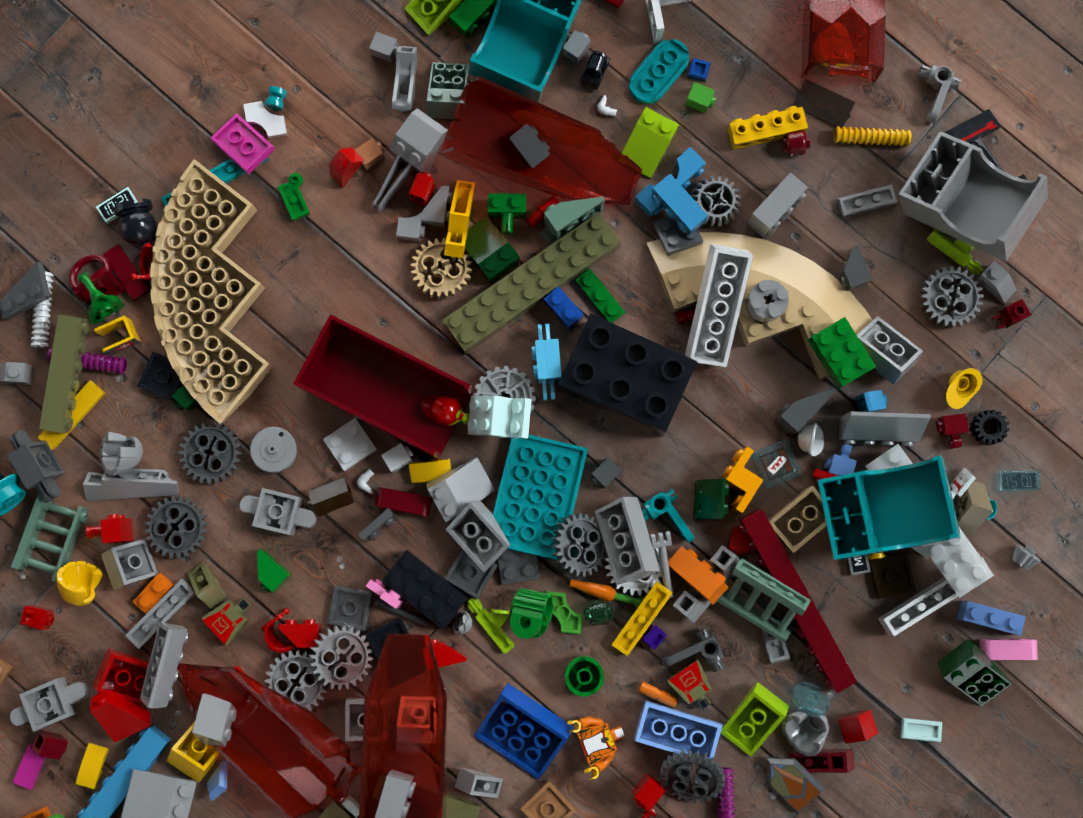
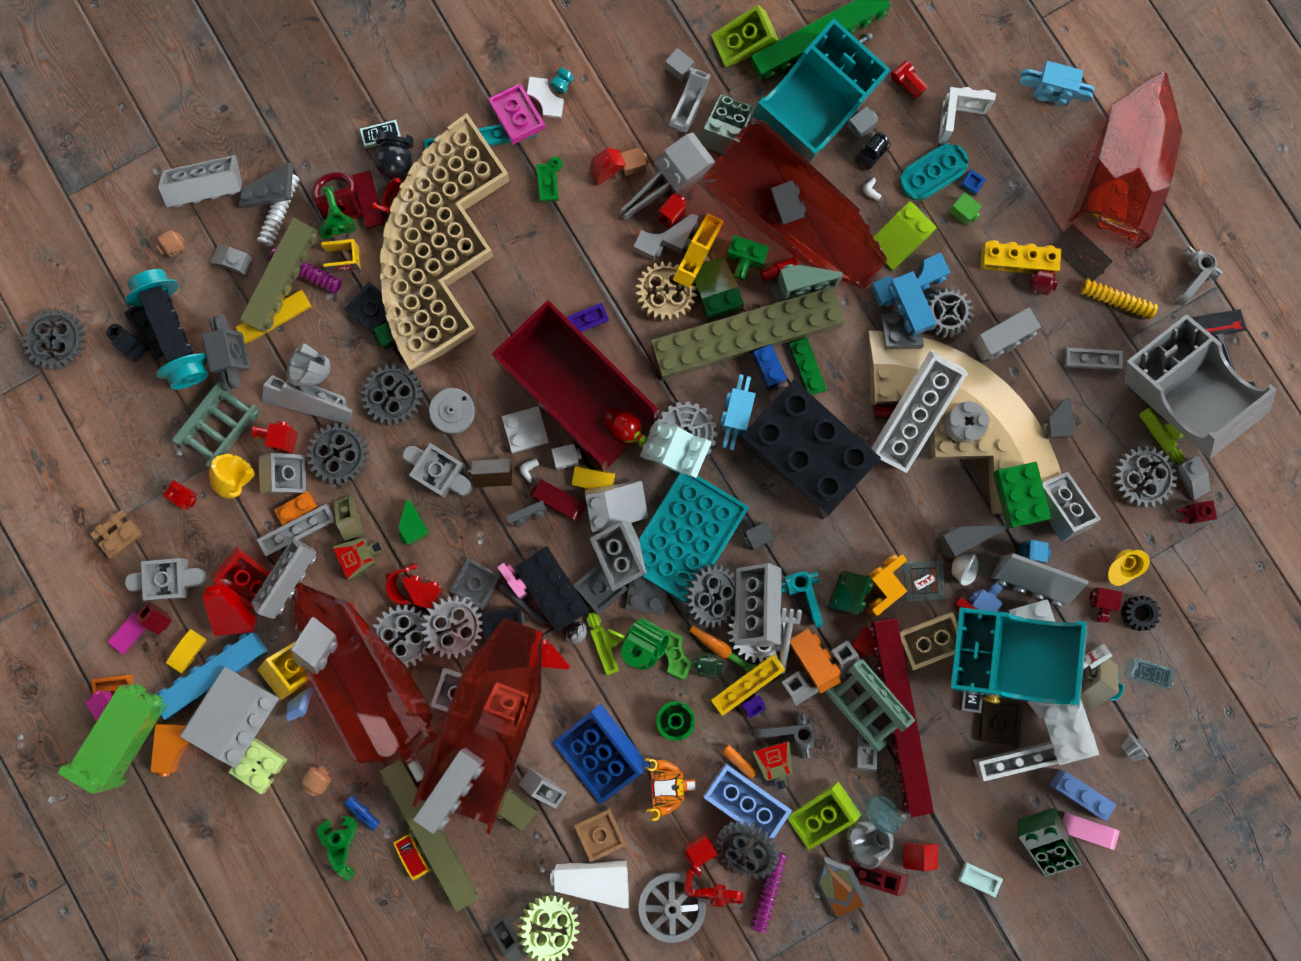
camera: 15 degrees right, 0 degrees up
none -> dark purple plate [567,303,609,333]

